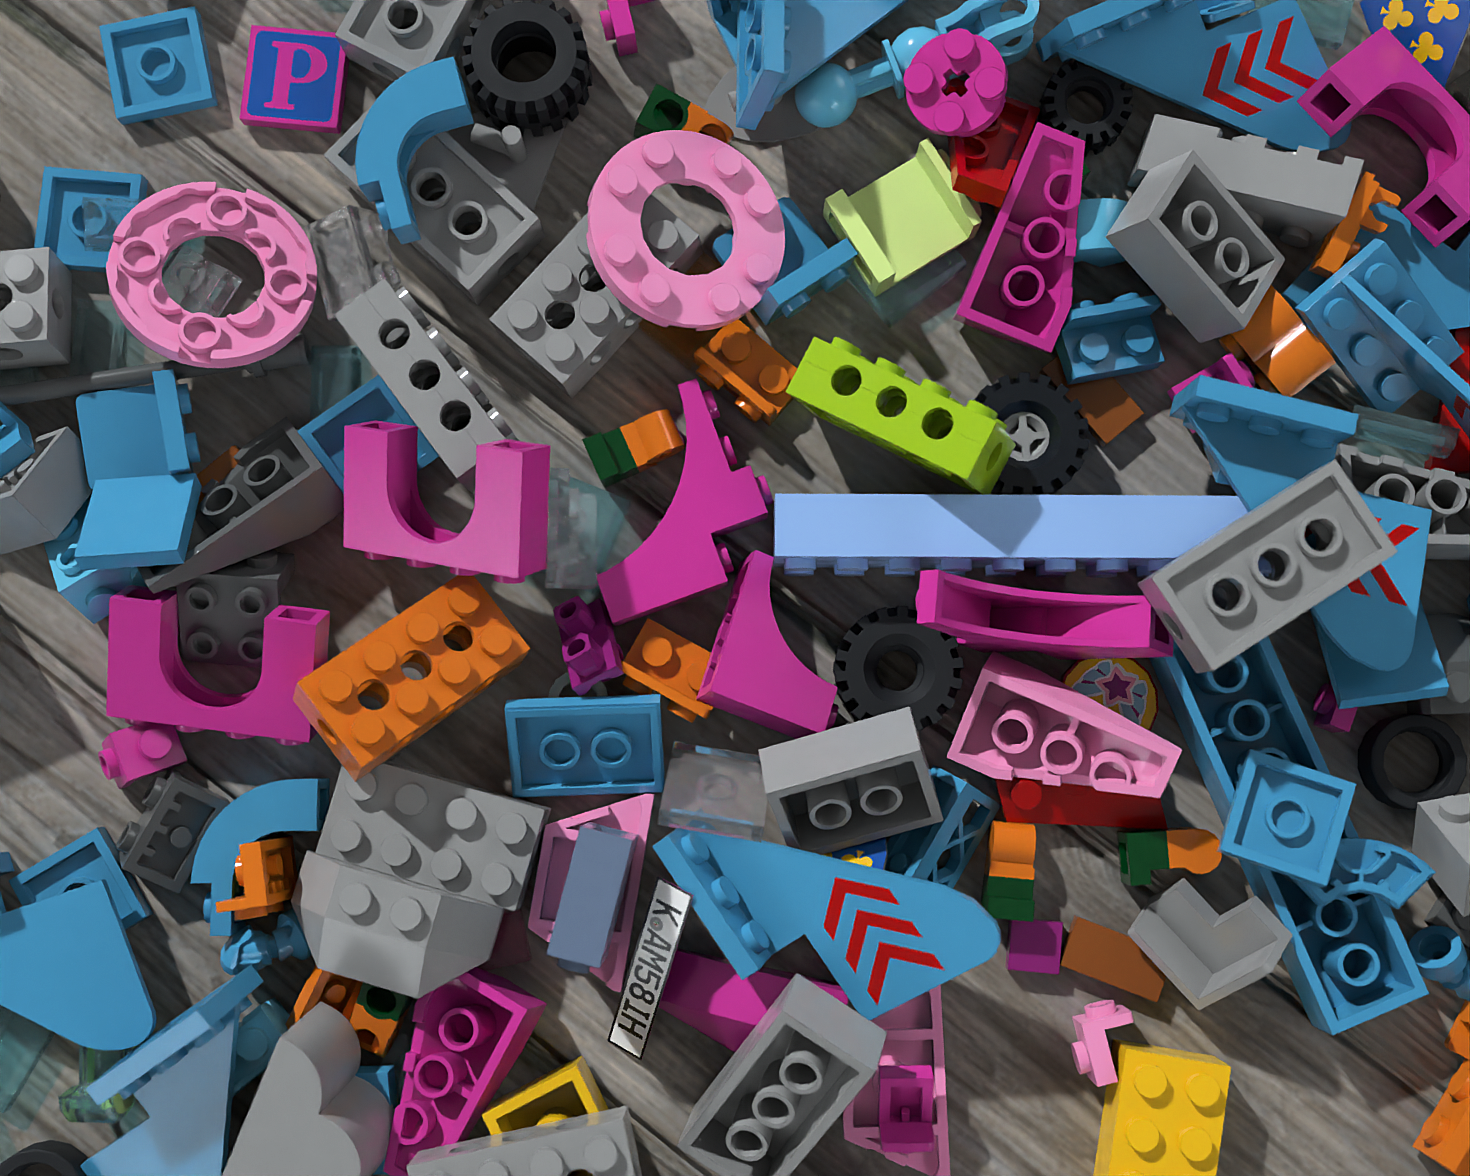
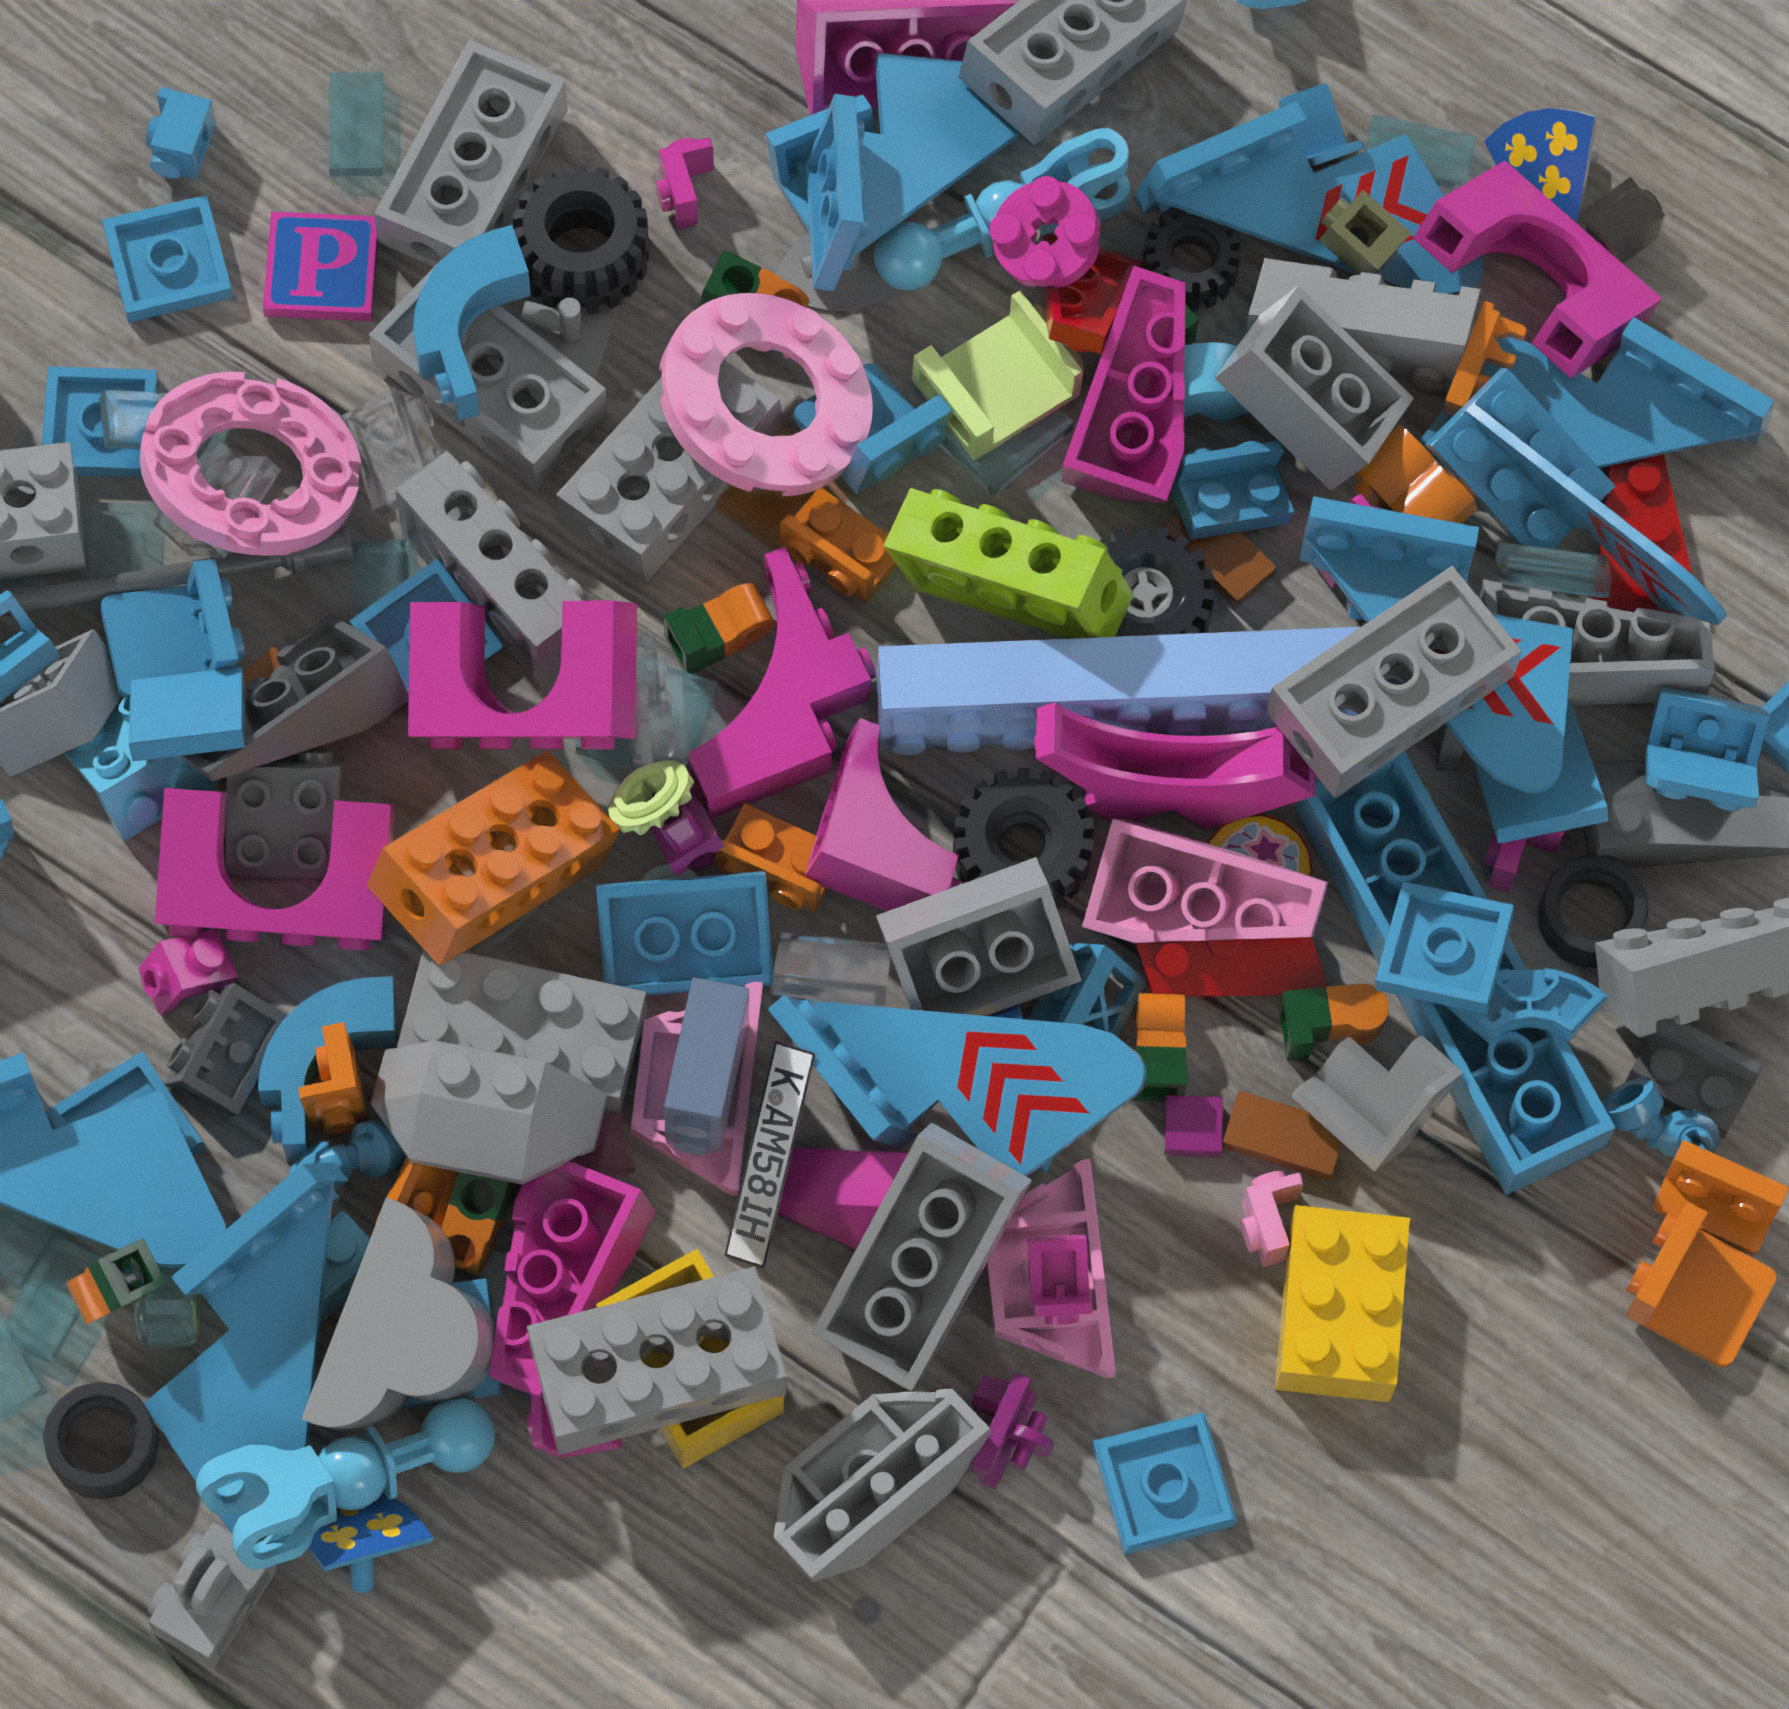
camera: 10 degrees left, 15 degrees down
none -> dark green leg [66,1238,167,1325]
none -> yellowish green gear [608,760,694,835]
none -> olive brick [1319,190,1411,275]

